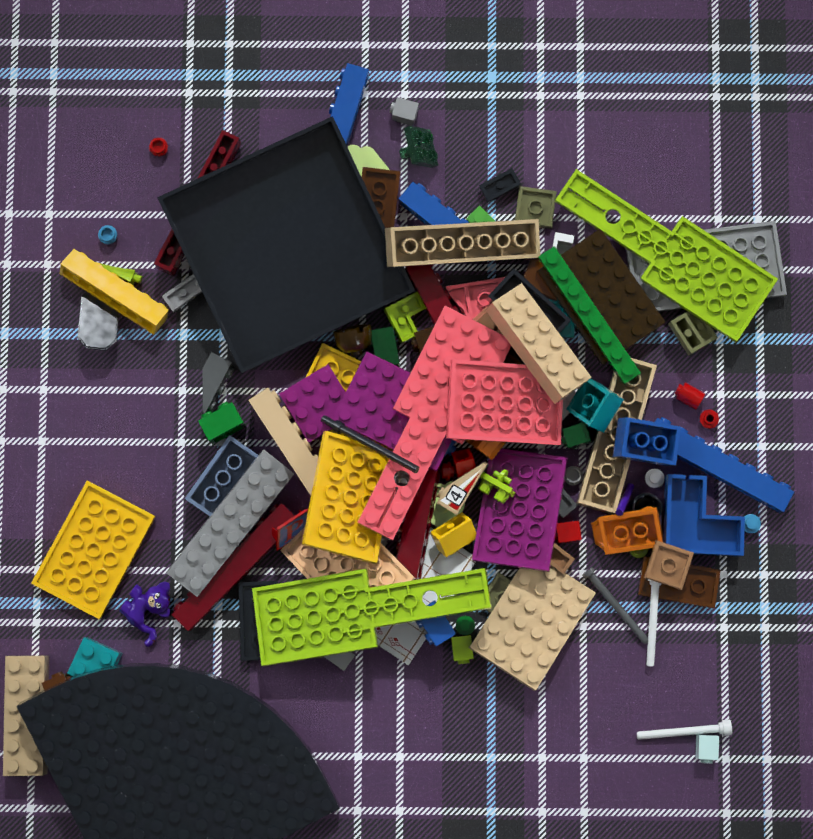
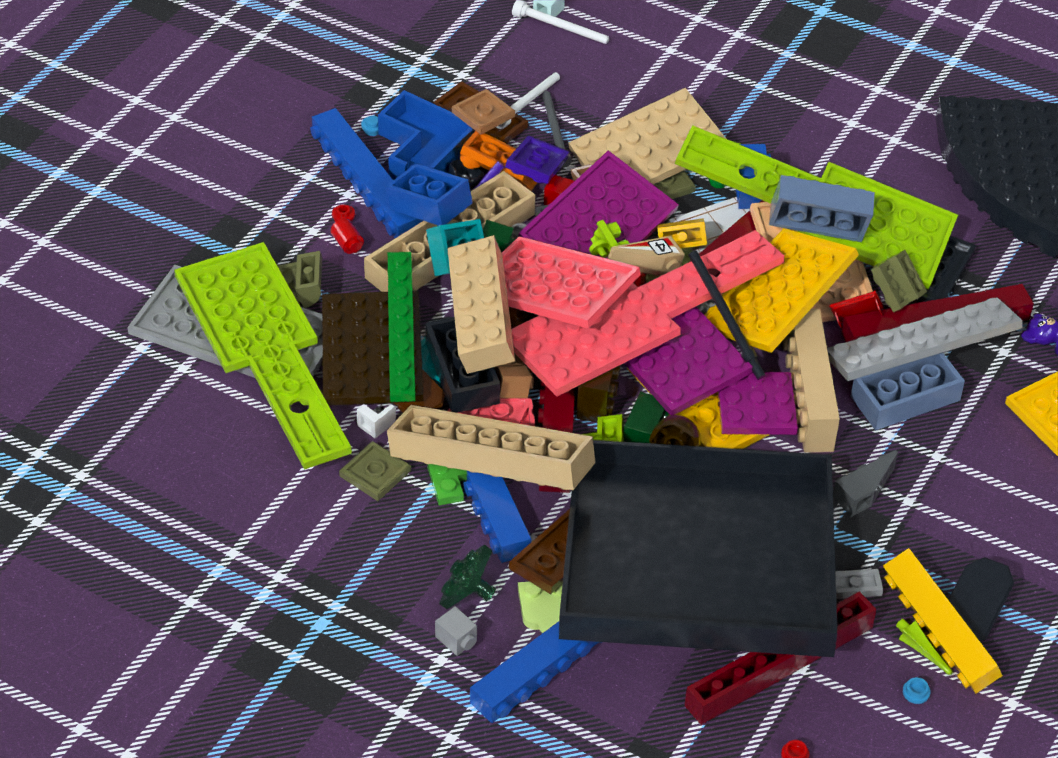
camera: 150 degrees left, 35 degrees down
green brick [198,402,246,445] -> none
black plate [479,168,521,203] -> none
none -> dark purple plate [505,136,569,184]
none -> sand blue brick [769,175,875,242]
none -> olive brick [871,250,927,312]

